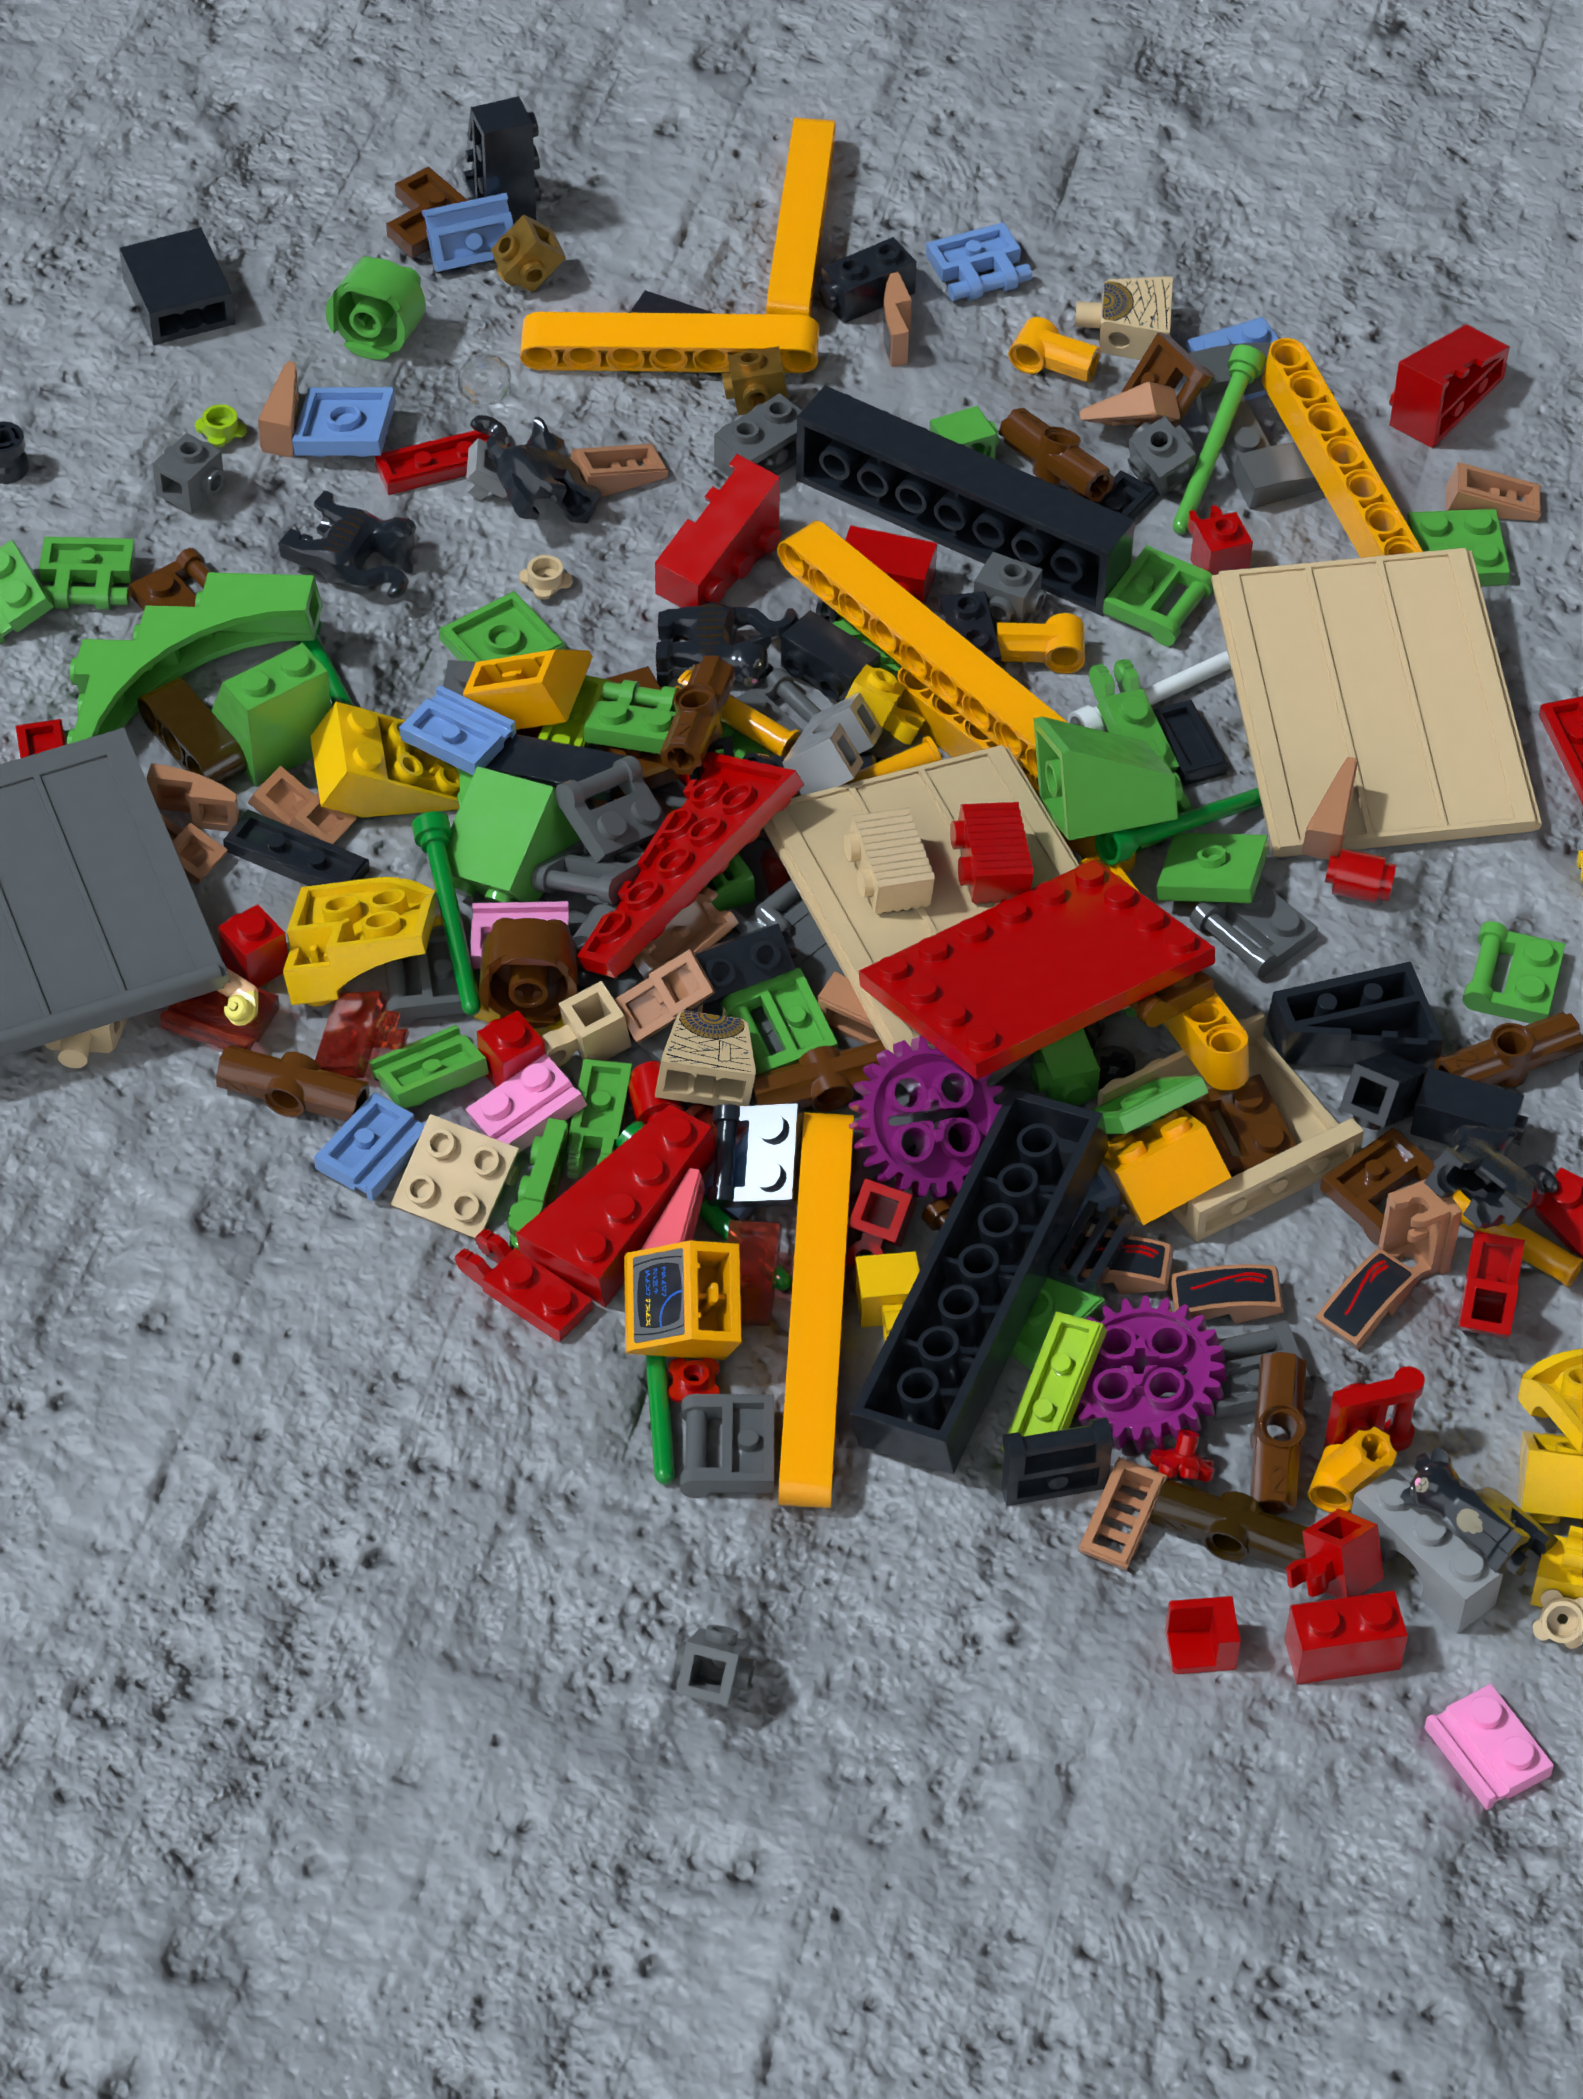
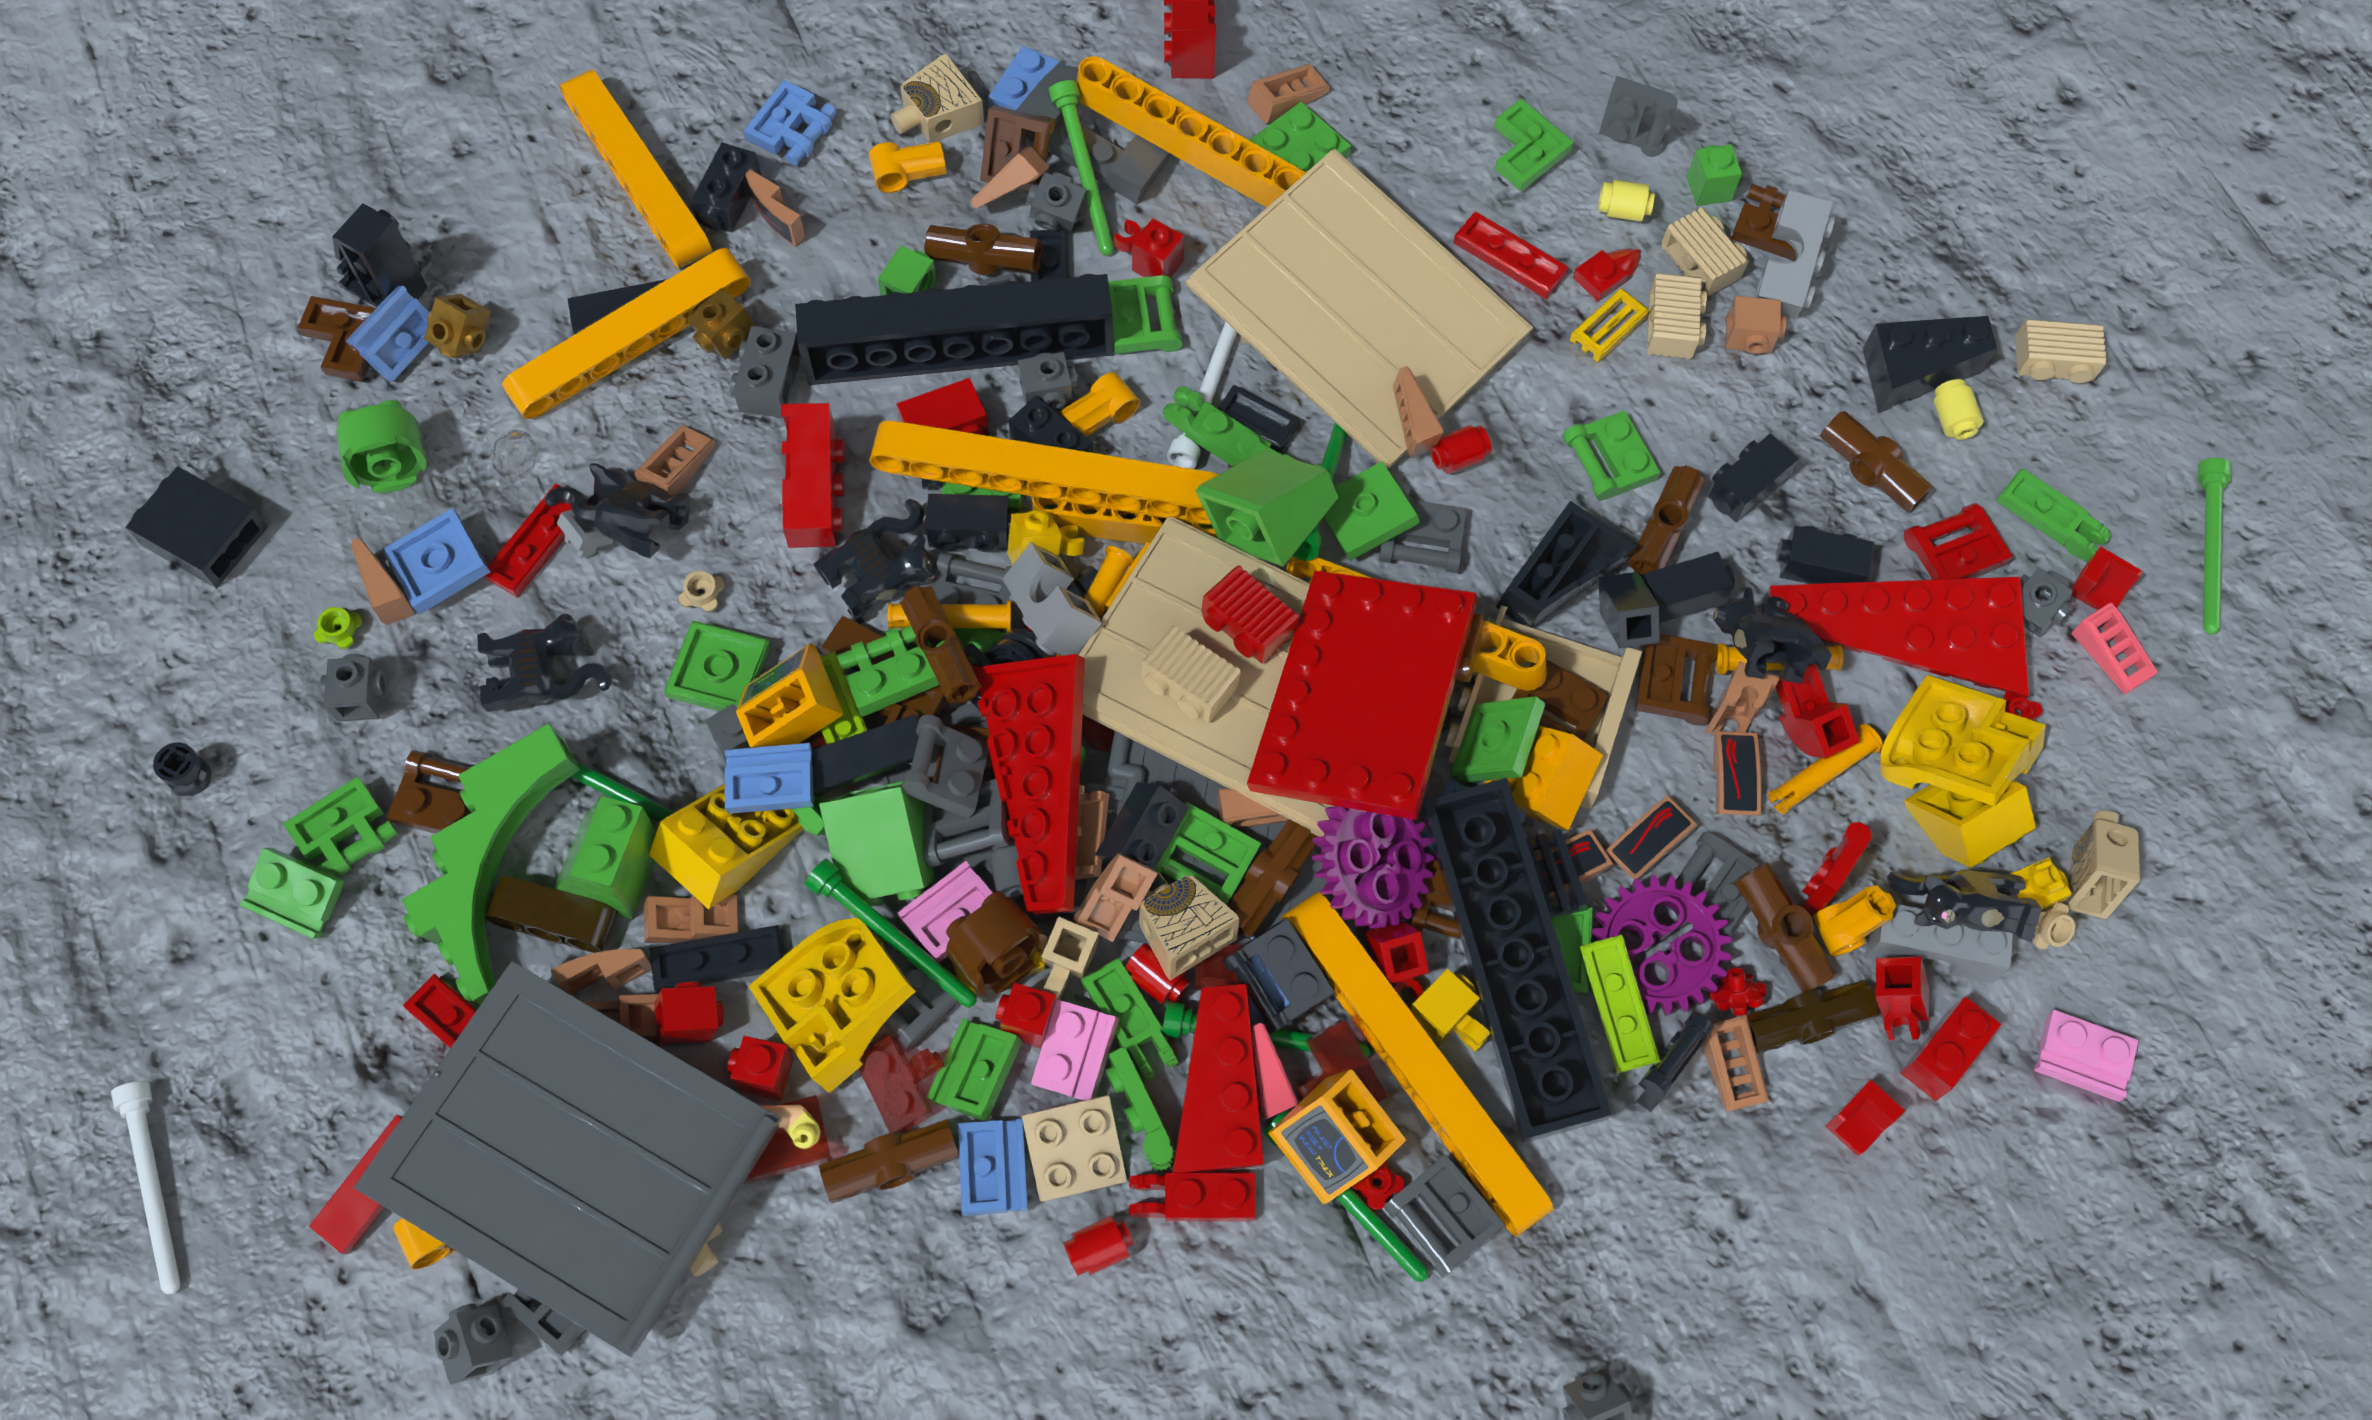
camera: 40 degrees left, 15 degrees up
none -> red brick [654,982,724,1045]
none -> red brick [1063,1215,1134,1277]
none -> light orange pin [1768,724,1883,814]

